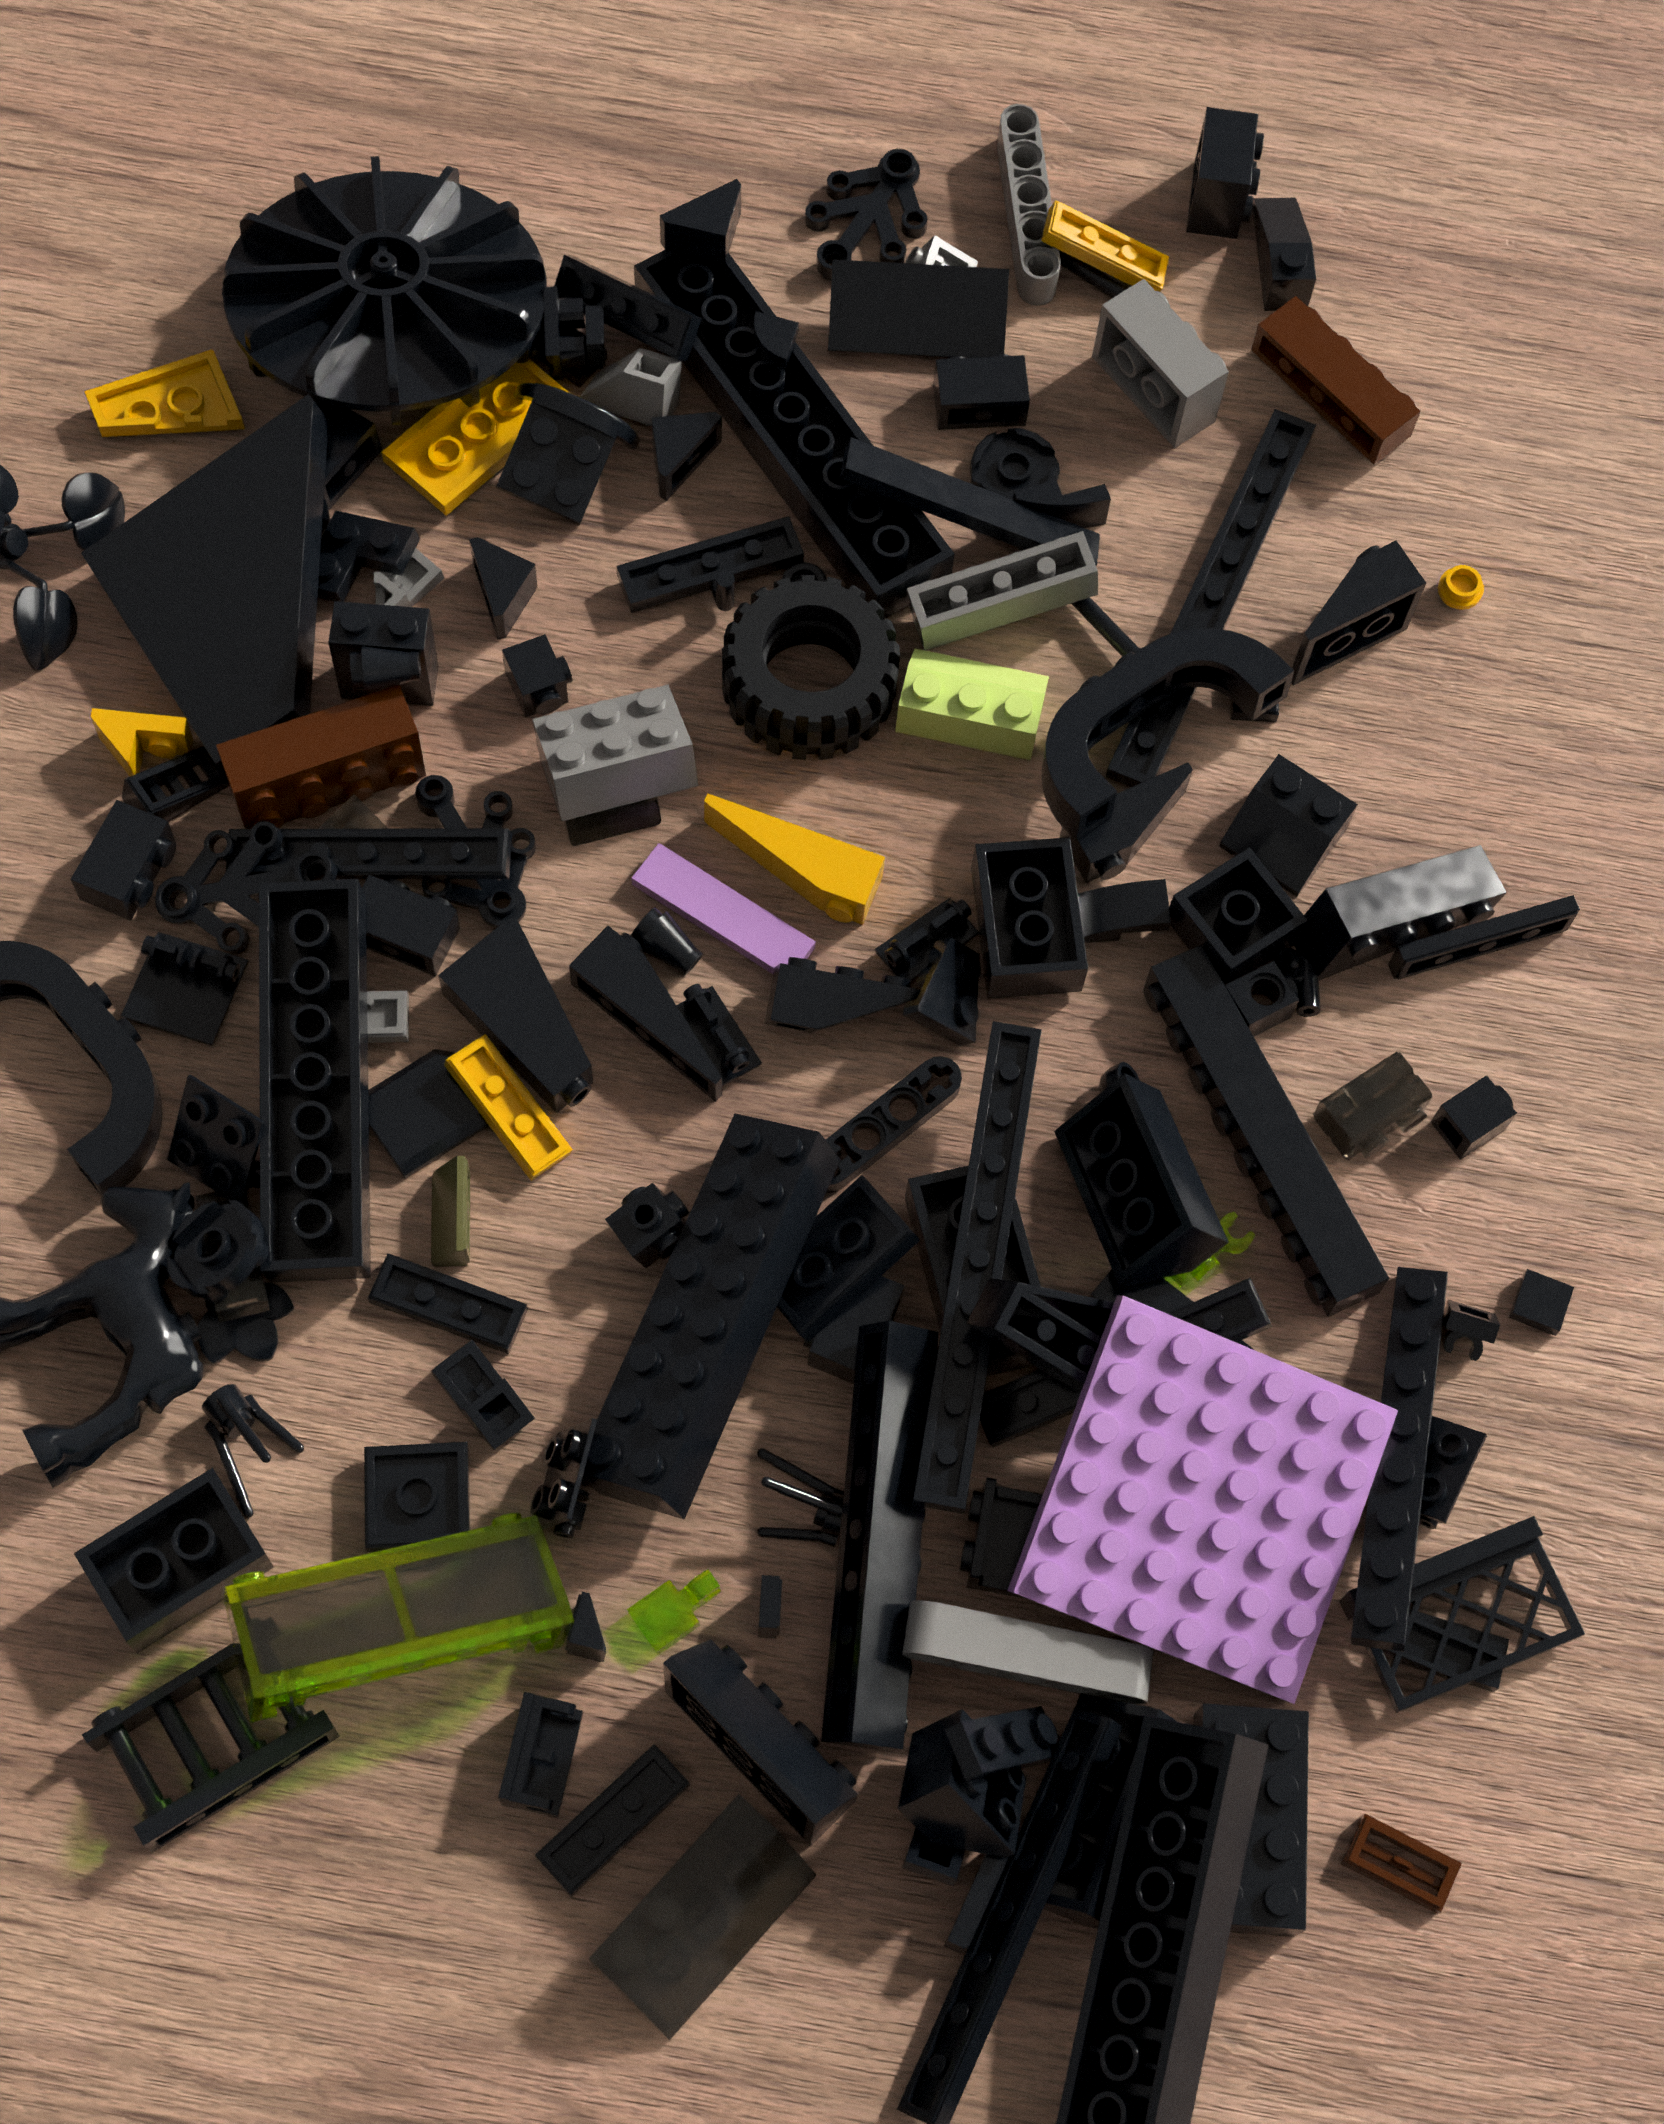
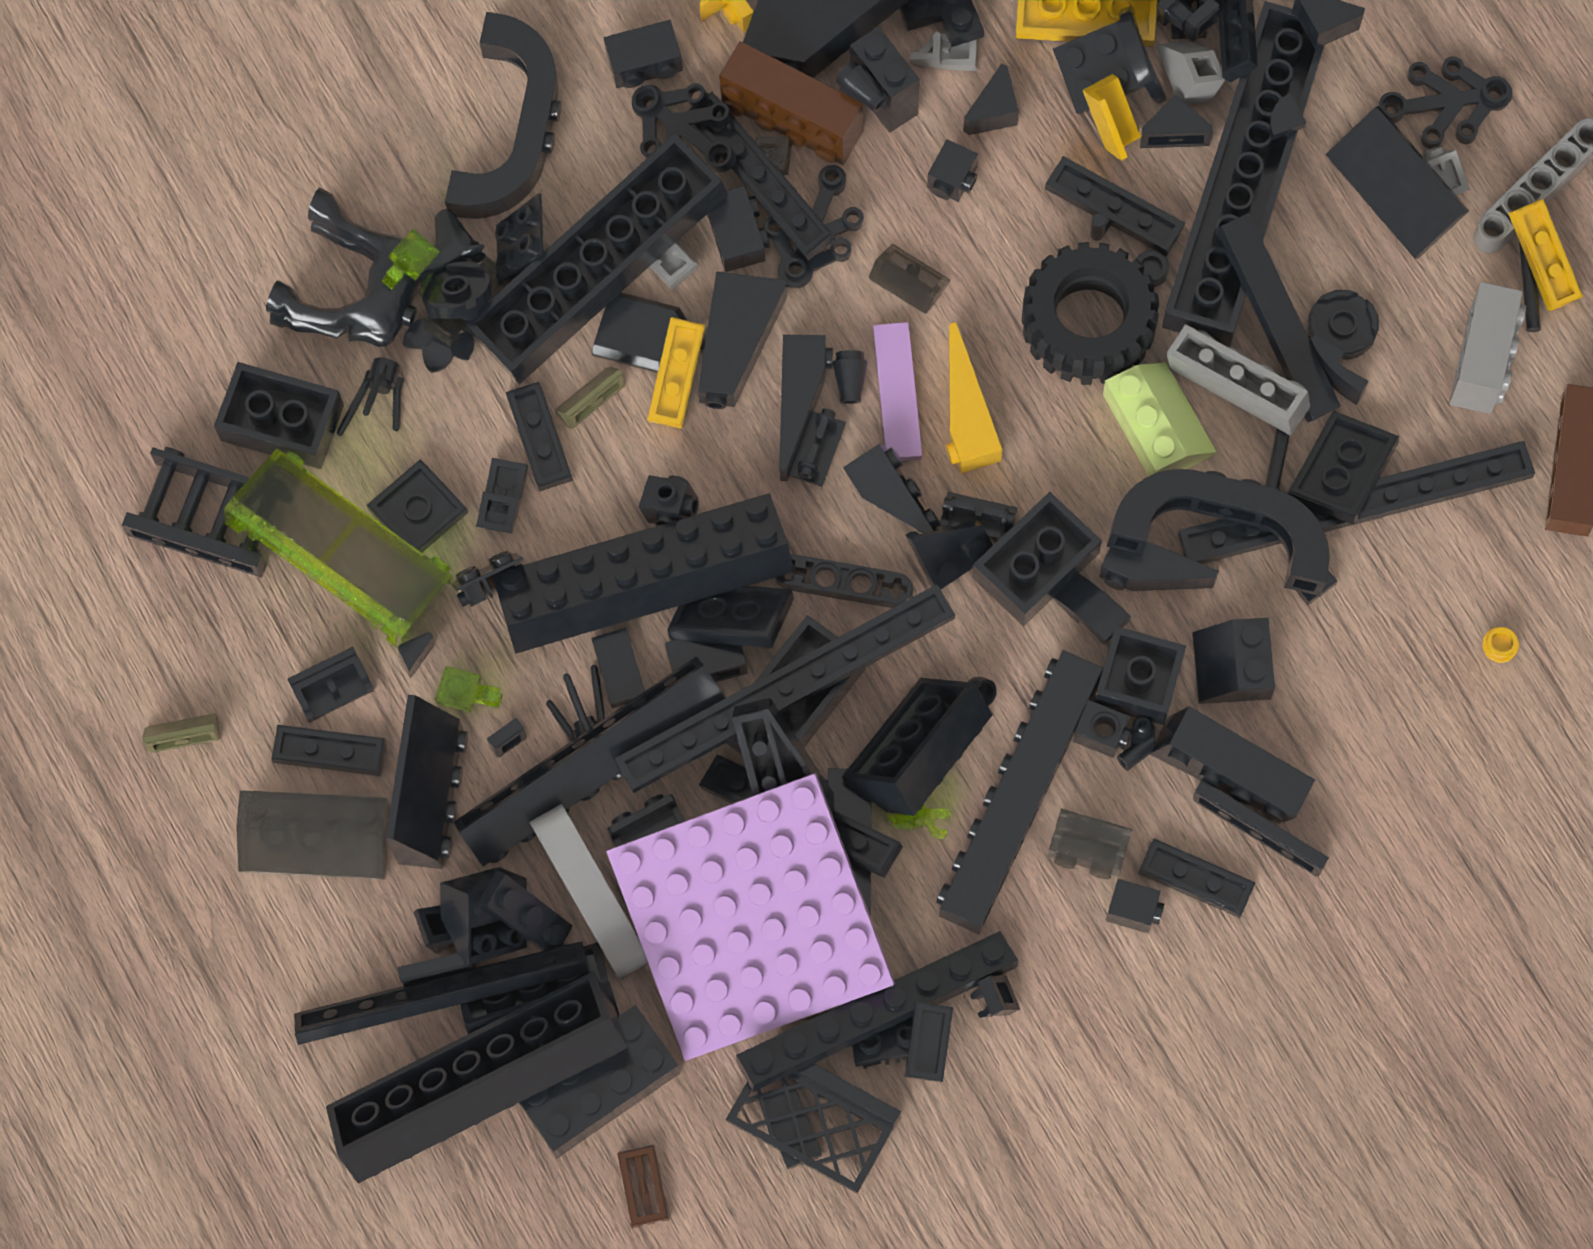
camera: 60 degrees right, 5 degrees up
black hinge [121,932,249,1046] -> none
black slope [122,746,229,821] -> none
light grey brick [532,684,699,821] -> none
black brick [933,354,1030,430] -> none
black slope [1291,540,1426,685] -> none
black tile [1509,1269,1574,1336] -> none
none -> olive slope [142,714,221,753]
none -> clear neon green plate [381,229,440,290]
none -> black tile [591,628,645,708]
none -> black tile [904,1001,953,1083]
none -> yellow panel [1082,74,1141,161]
none -> black tile [1138,838,1256,918]
none -> black tile [1288,411,1399,525]

